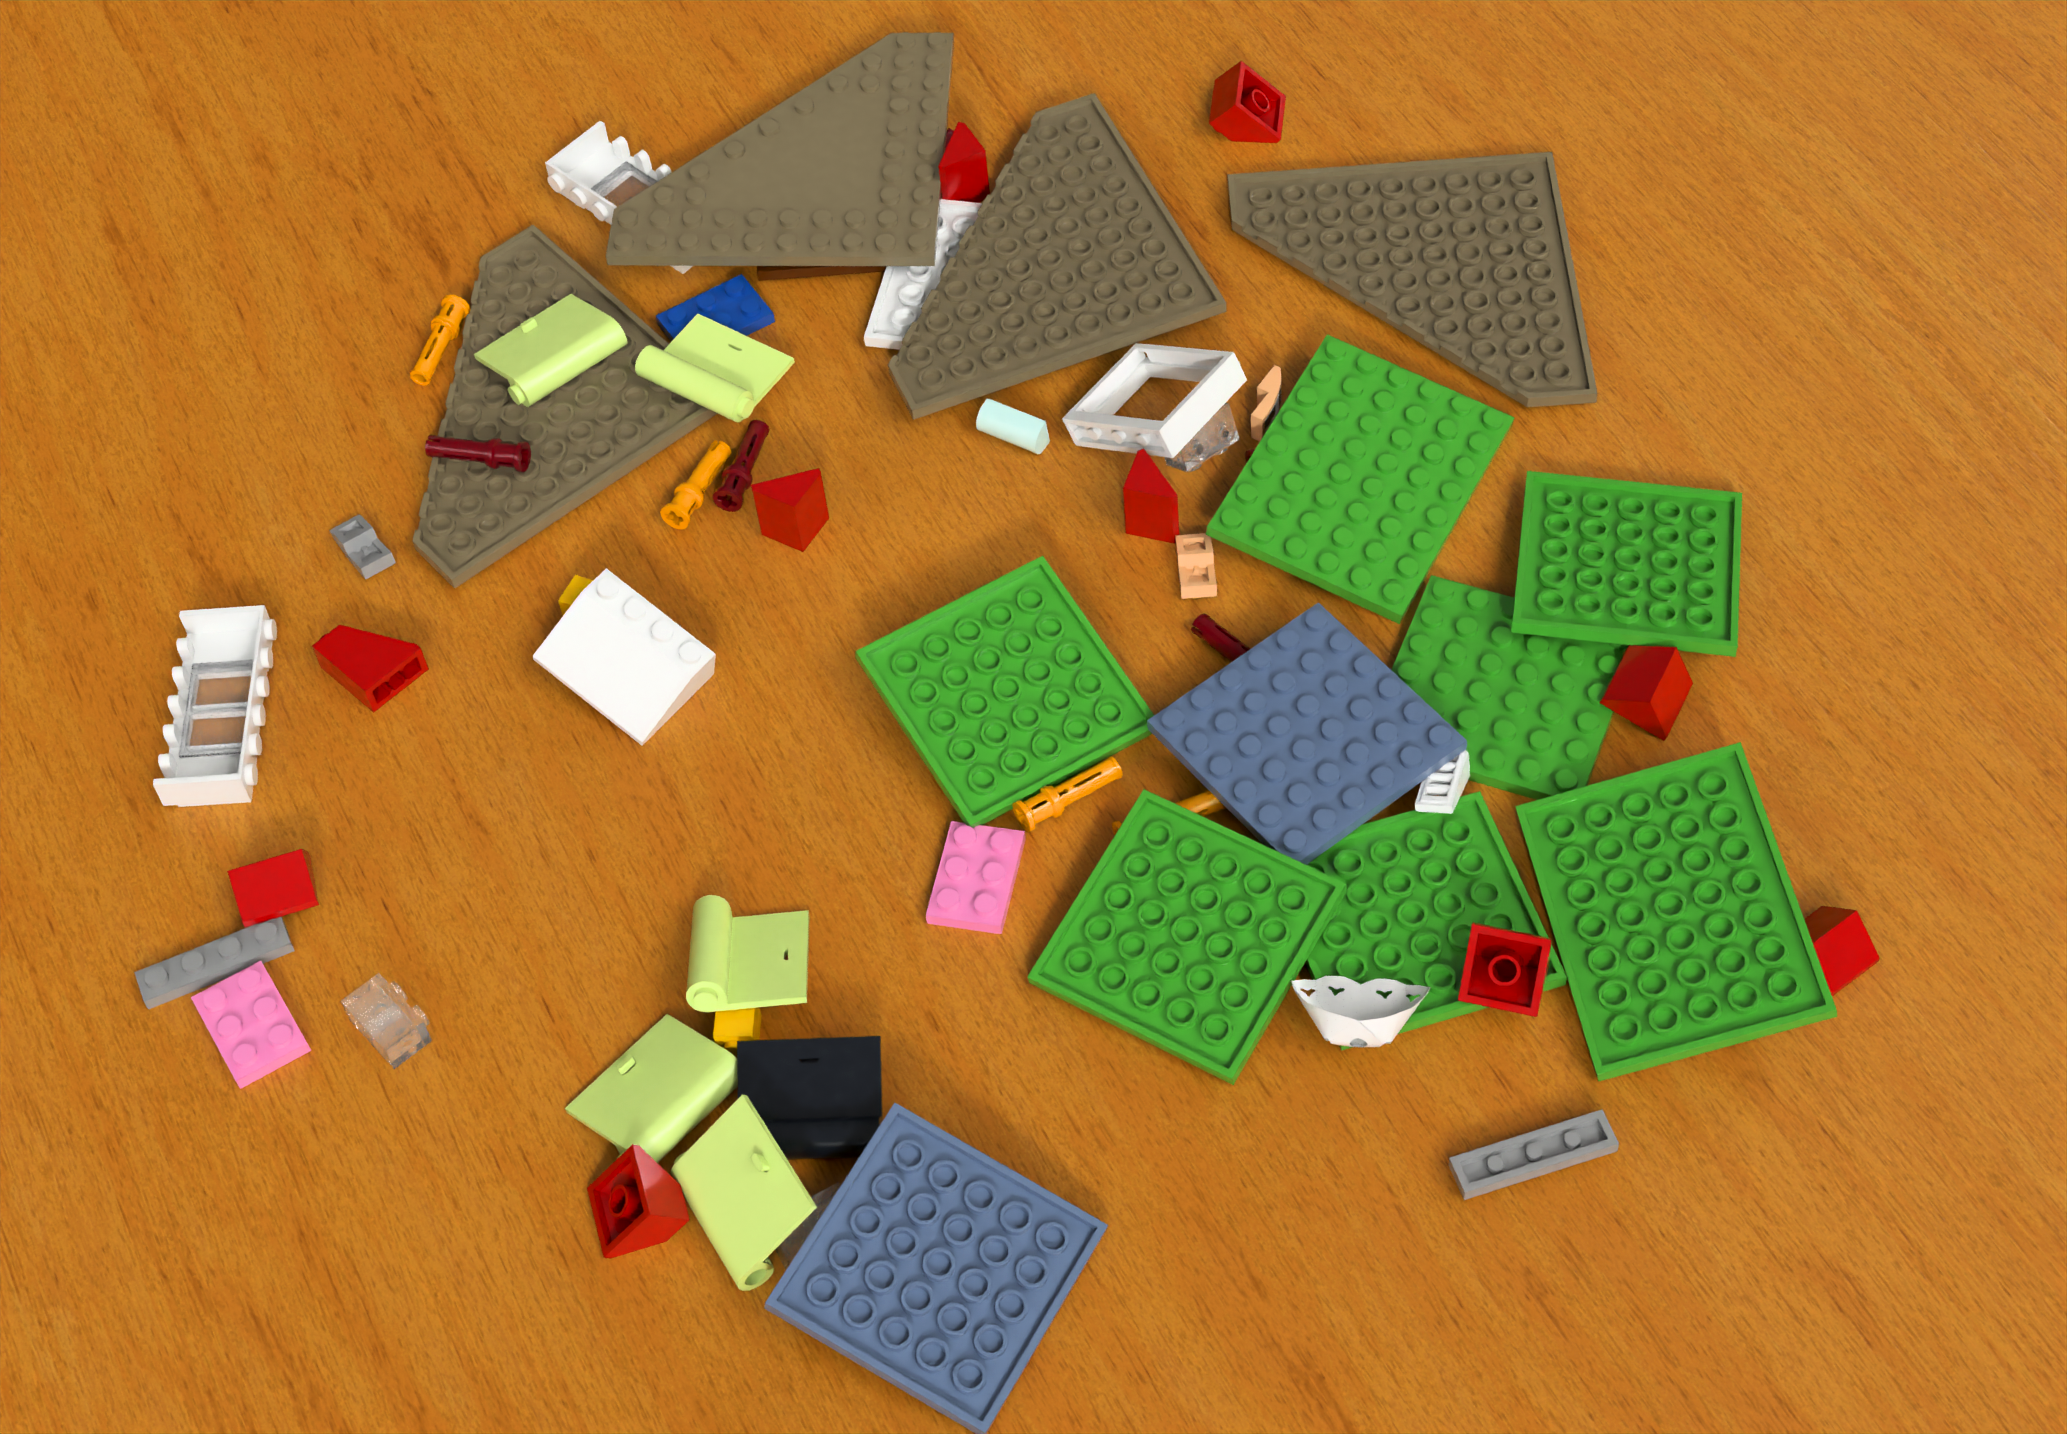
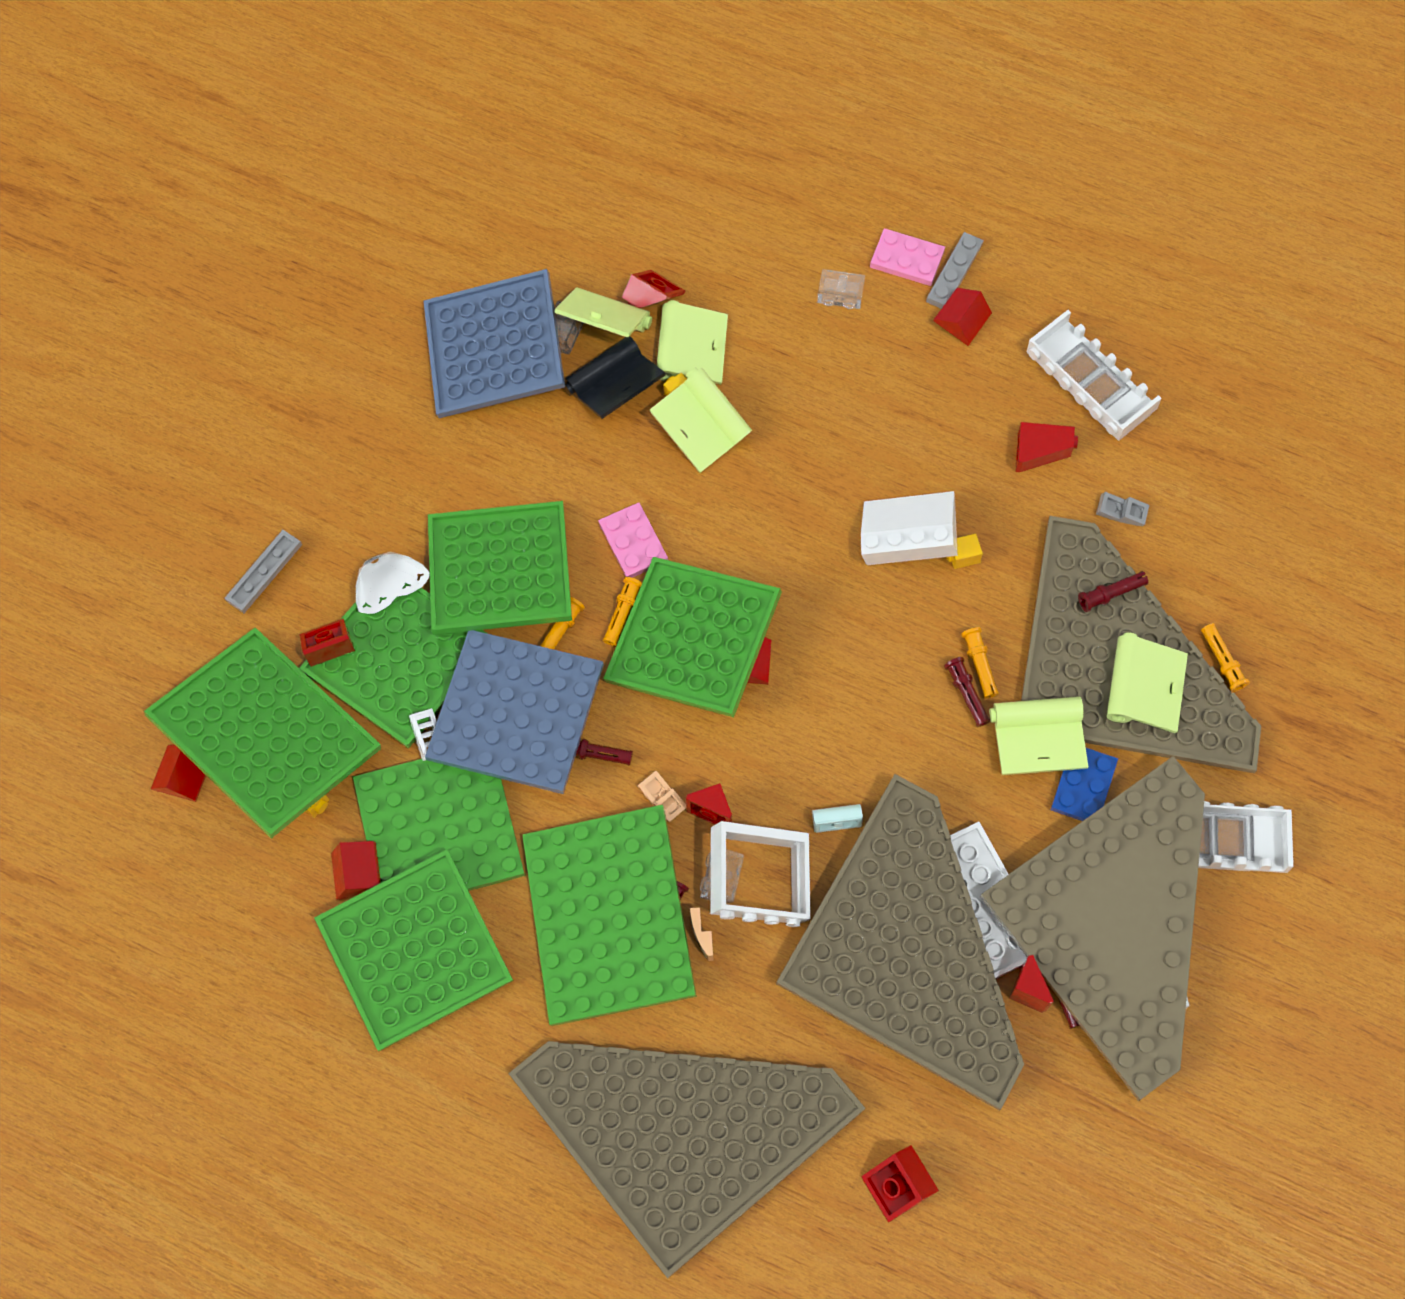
camera: 140 degrees right, 15 degrees up
red slope [751,468,829,552] -> none

